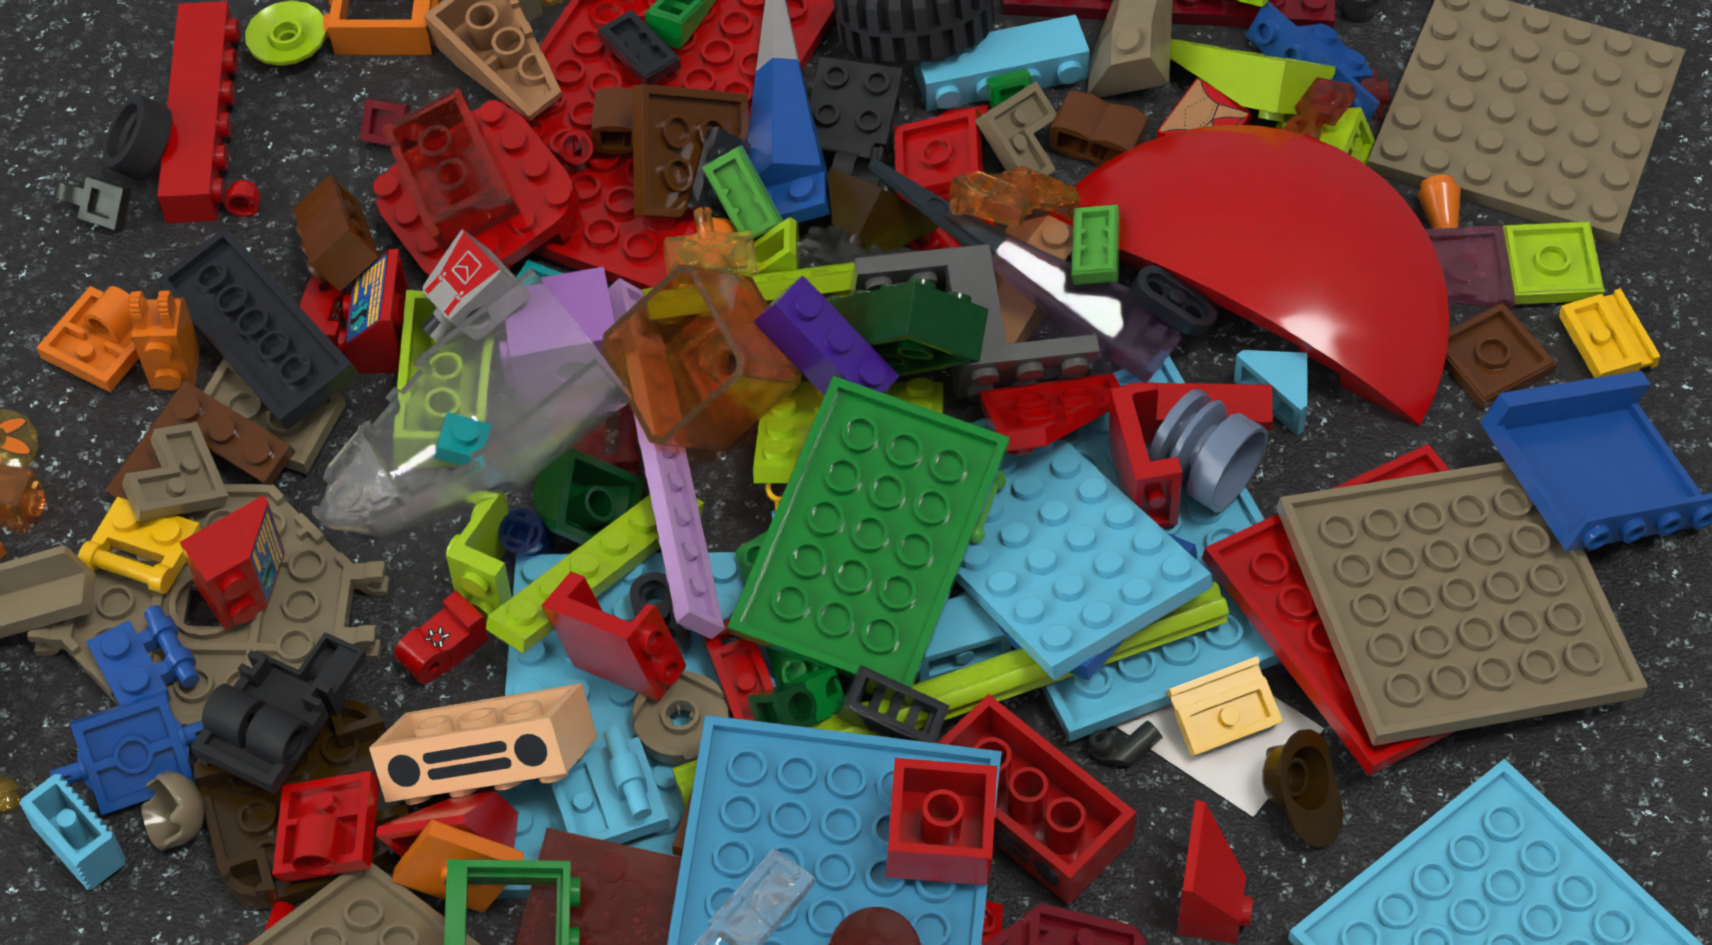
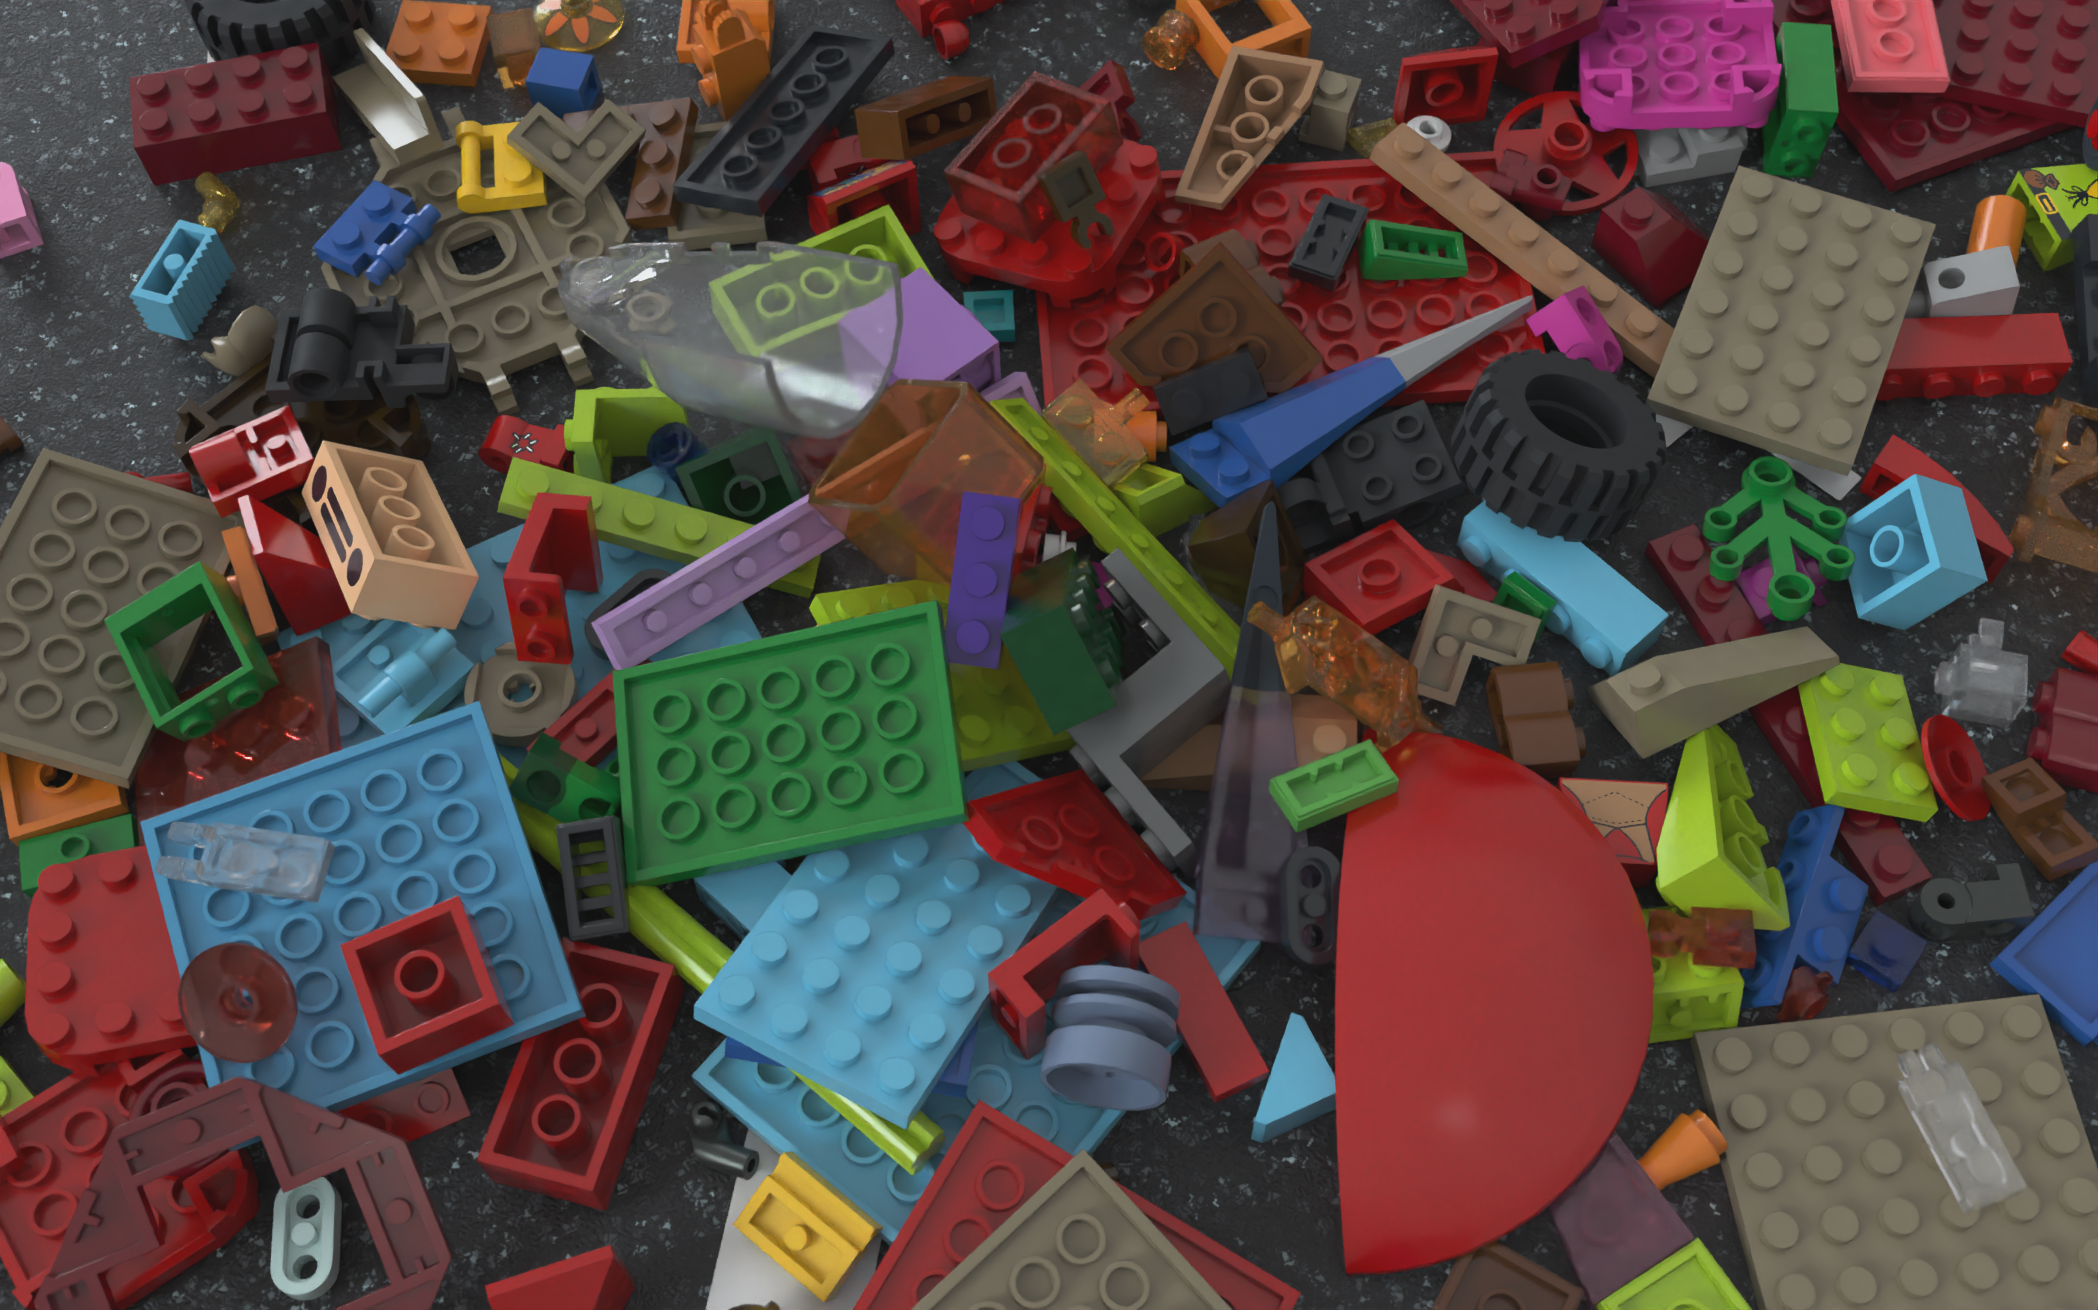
camera: 60 degrees right, 5 degrees up
blue plate [49,690,204,815] -> none
red slope [180,495,285,631] -> none
torso [421,230,529,344] -> none
teal plate [434,412,492,470] -> none
bright green plate [702,145,783,244] -> none
bright green hinge [971,470,1006,544] -> none
none -> blue panel [525,47,602,118]
none -> dark brown plate [1036,150,1114,249]
none -> clear orange wheel [1142,9,1200,70]
none -> clear blue plate [1845,910,1928,993]
none -> clear hinge [1897,1043,2027,1213]

